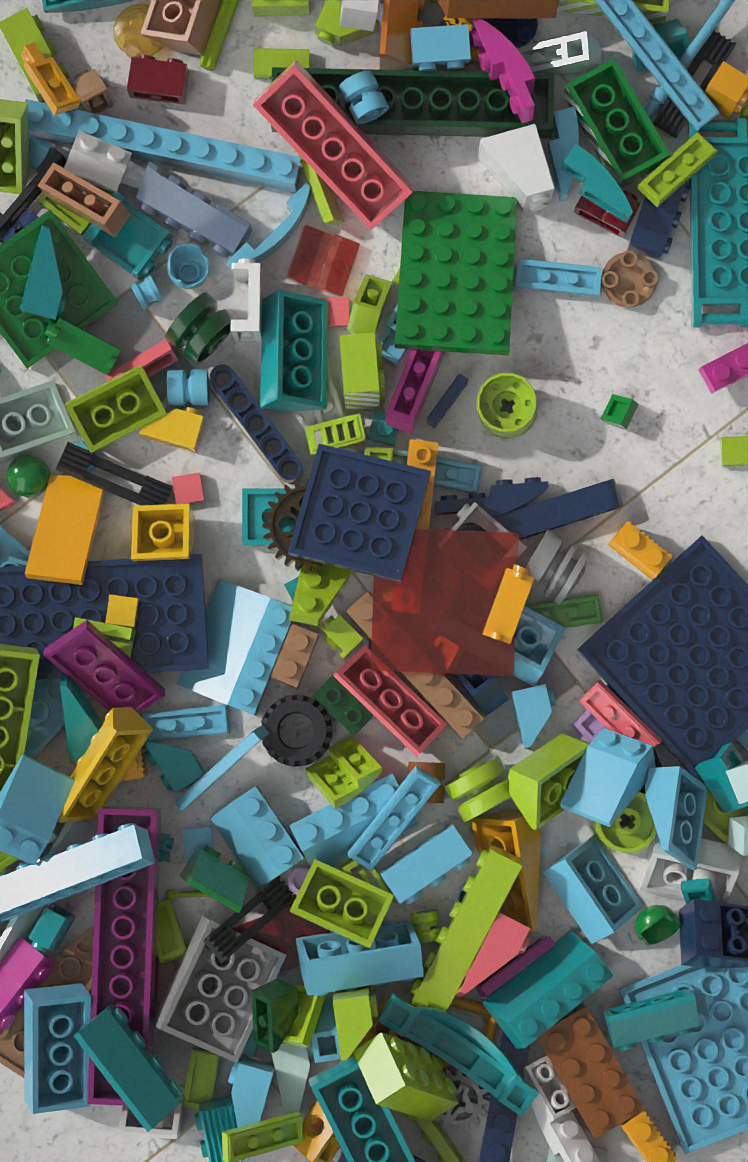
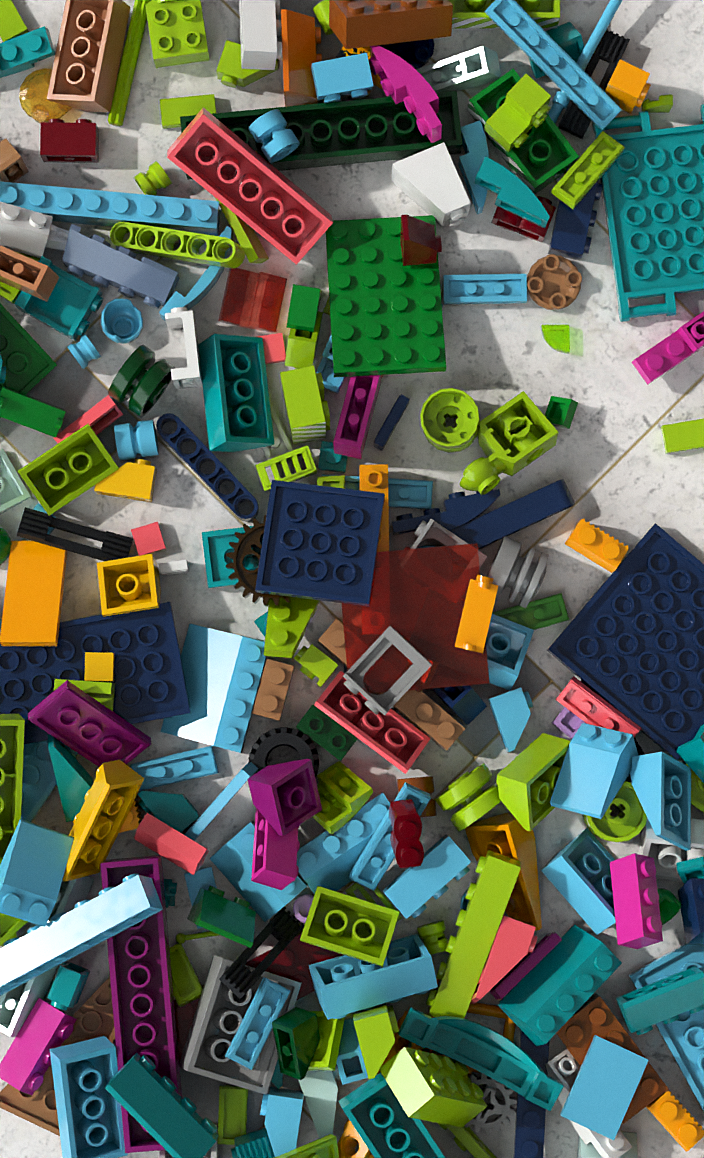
camera: 15 degrees left, 0 degrees up
none -> lime beam [110,222,245,268]
none -> lime wheel [134,161,172,196]
none -> coral piece [134,813,209,875]
none -> white tile [158,559,189,576]
none -> medium azure tile [225,977,290,1070]
none -> magenta slope [247,759,322,836]
none -> dark pink brick [251,808,300,890]
none -> green slope [286,284,322,332]
none -> light grey panel [343,625,432,716]
none -> dark red brick [389,799,424,868]
none -> dark red slope [400,215,442,266]
none -> lime brick [459,391,558,495]
none -> lime brick [484,73,551,152]
none -> clear neon green tile [541,325,570,354]
none -> medium azure tile [560,1035,649,1140]
none -> dark pink brick [610,853,663,949]

